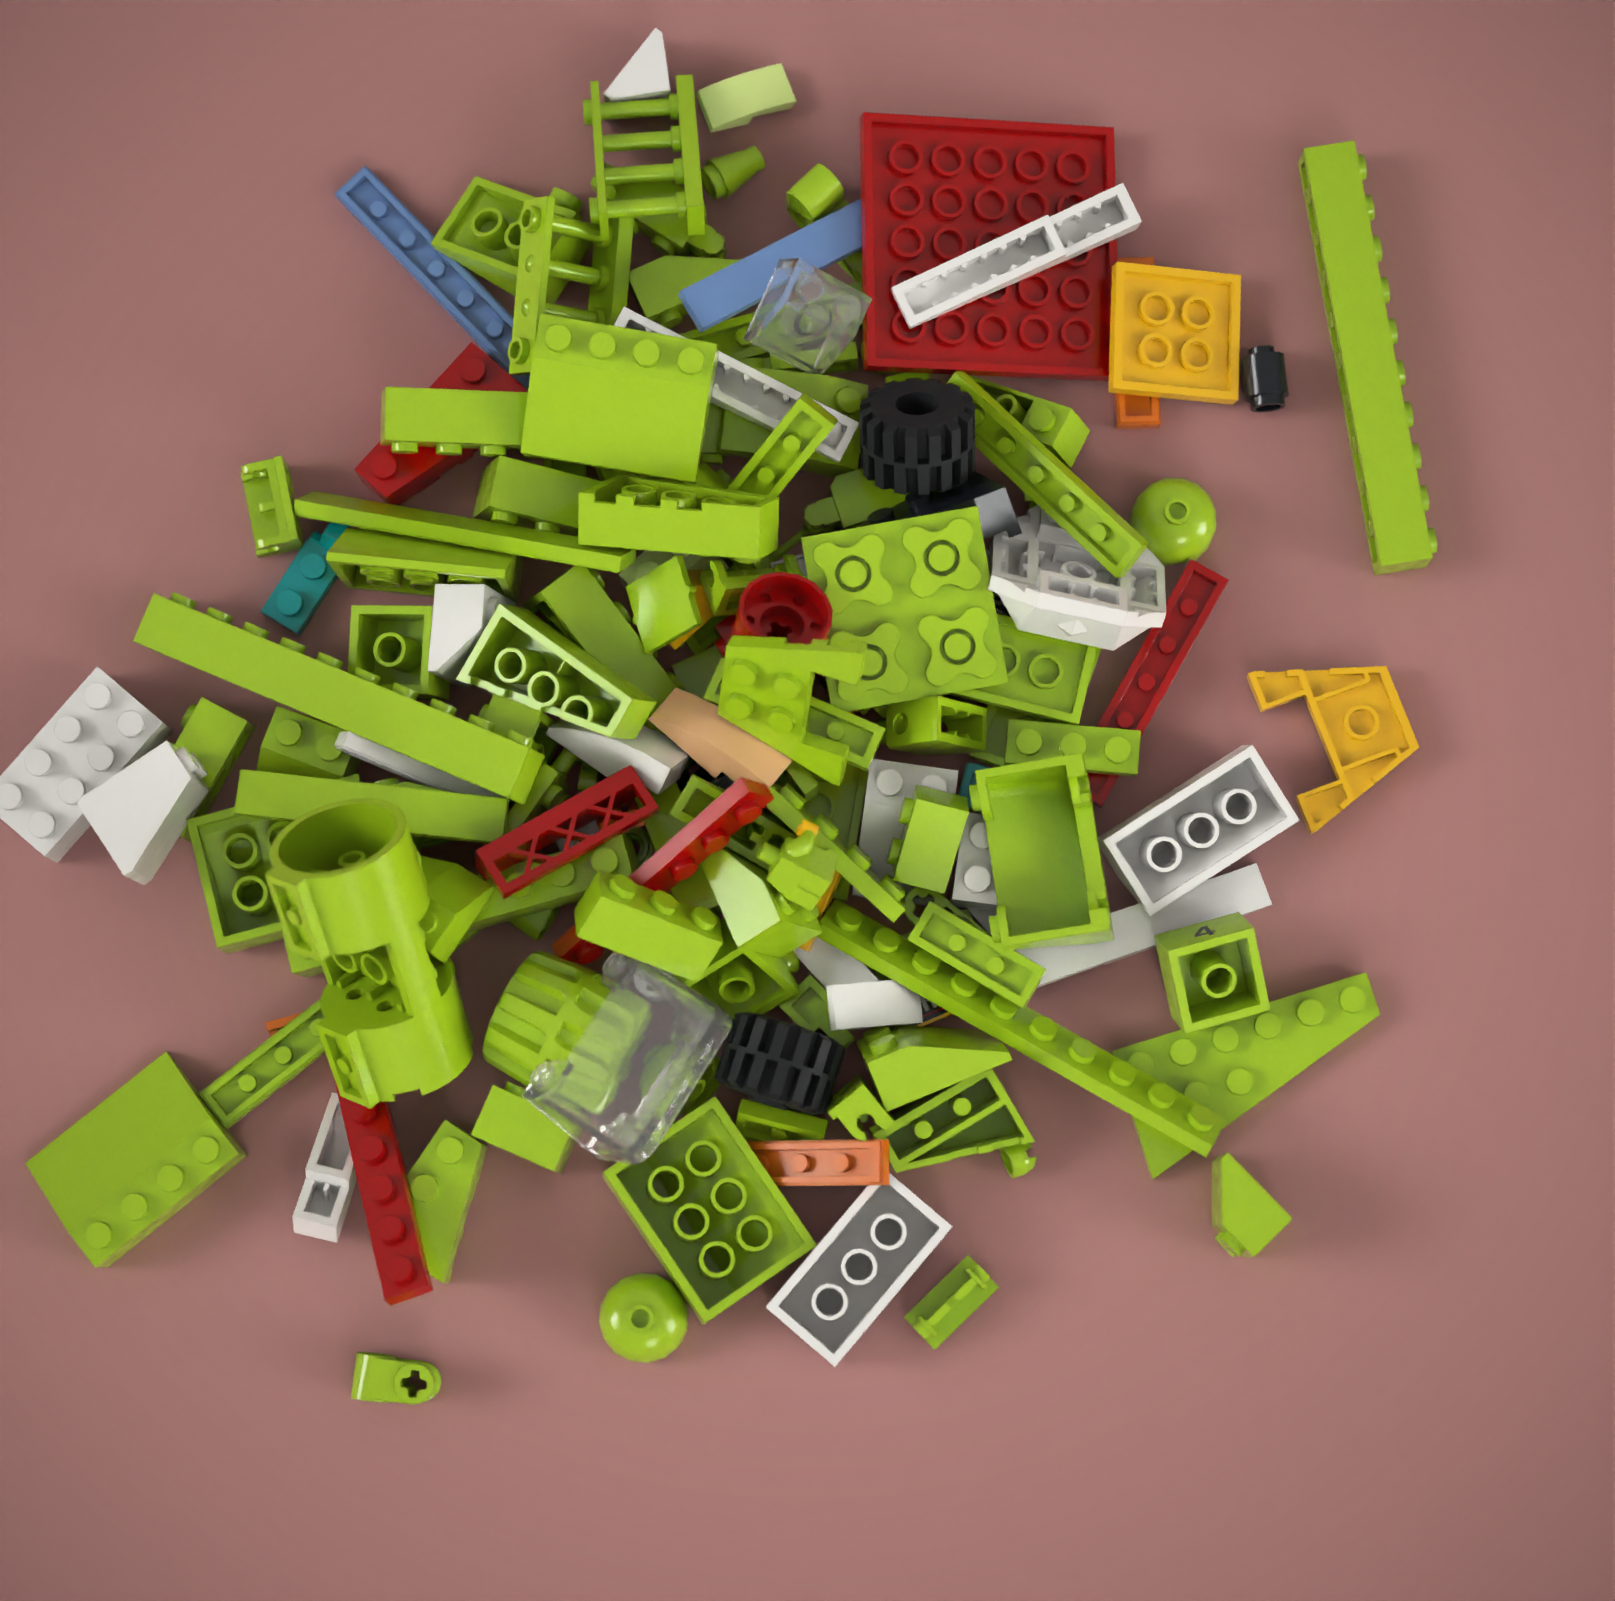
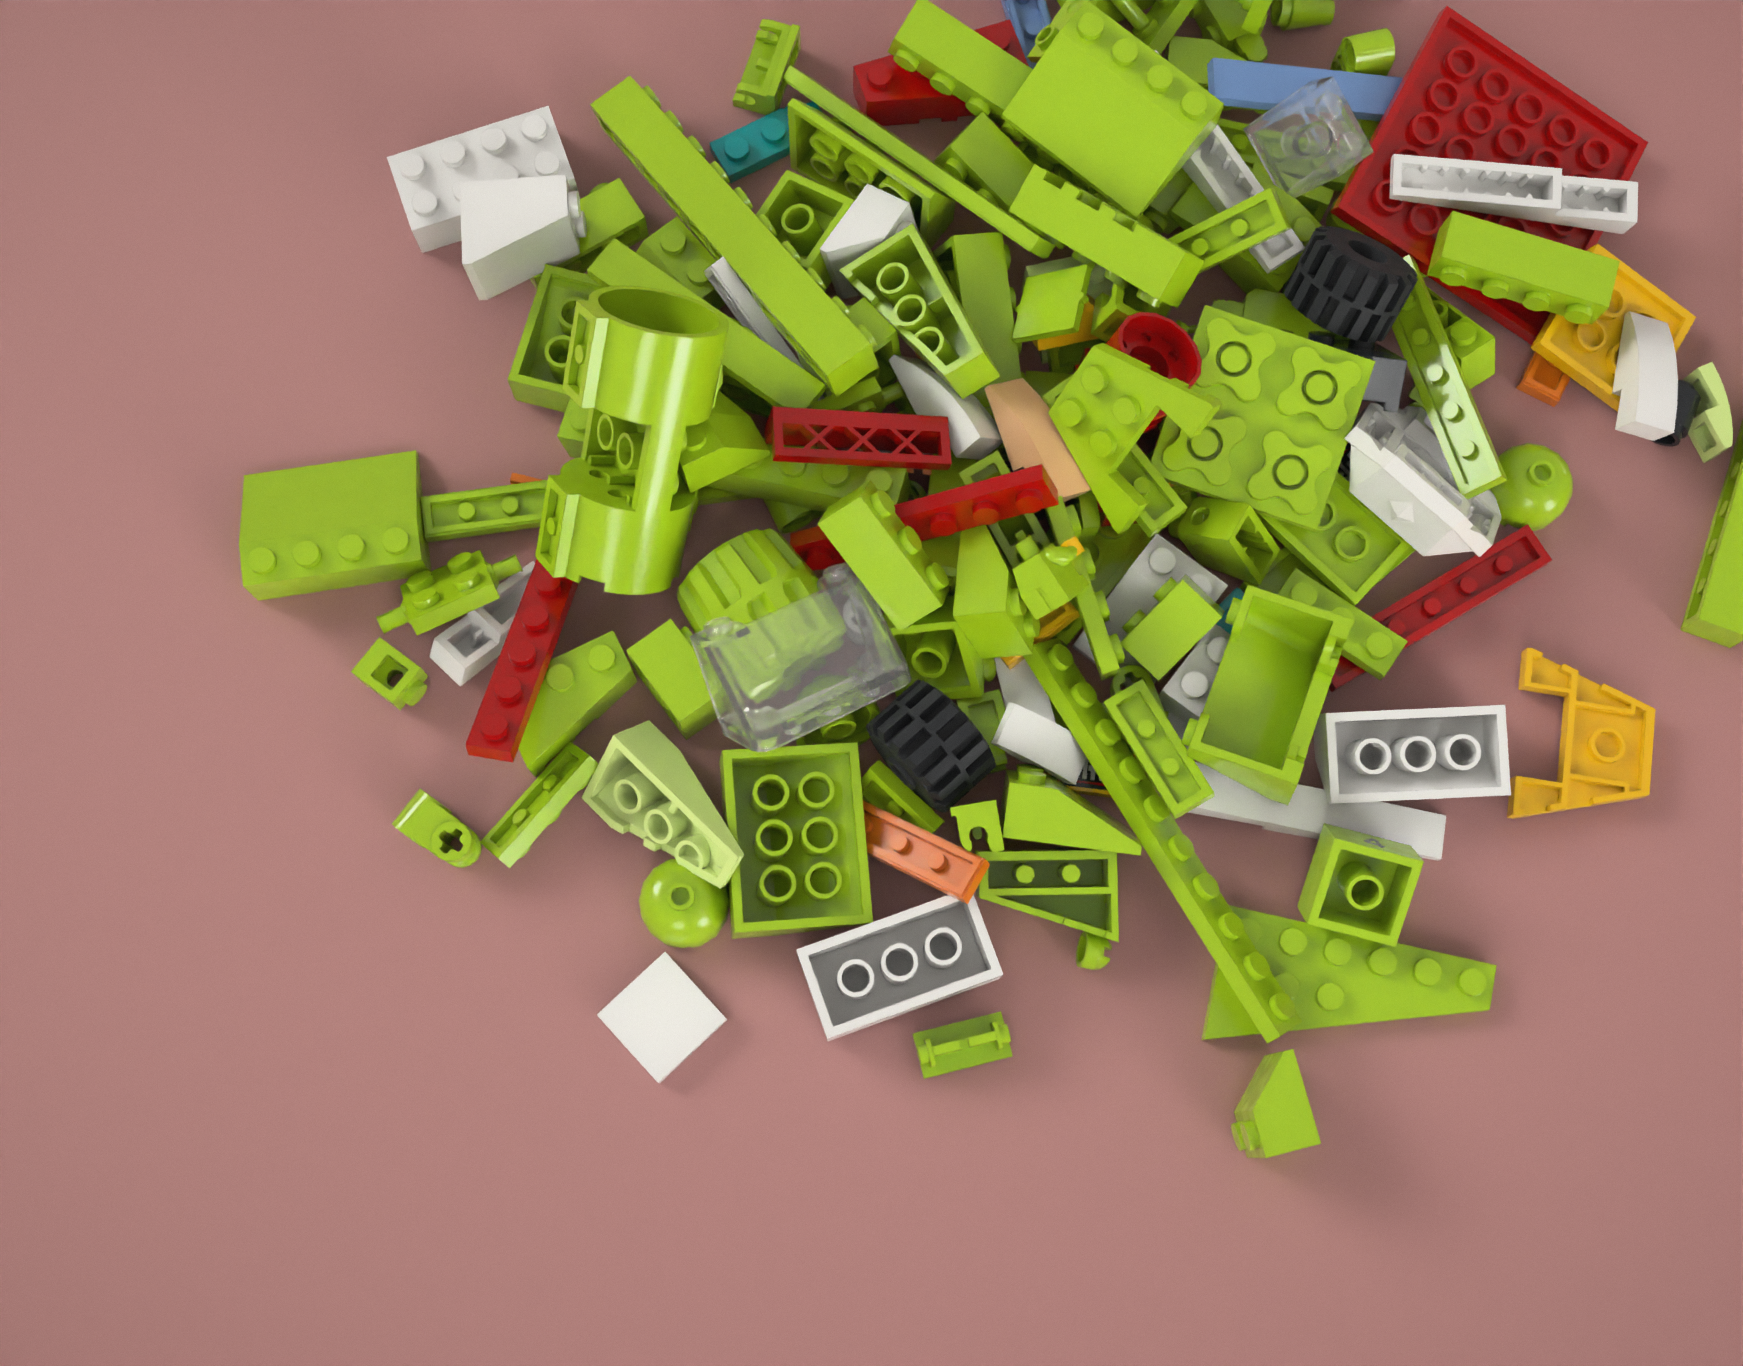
camera: 20 degrees right, 5 degrees down
none -> lime brick [351,637,428,710]
none -> lime plate [376,550,523,636]
none -> lime plate [480,742,599,868]
none -> yellowish green wedge [581,720,744,889]
none -> white tile [597,952,727,1084]
none -> lime brick [1427,211,1620,324]
none -> white slope [1612,311,1678,441]
none -> yellowish green slope [1683,362,1733,463]

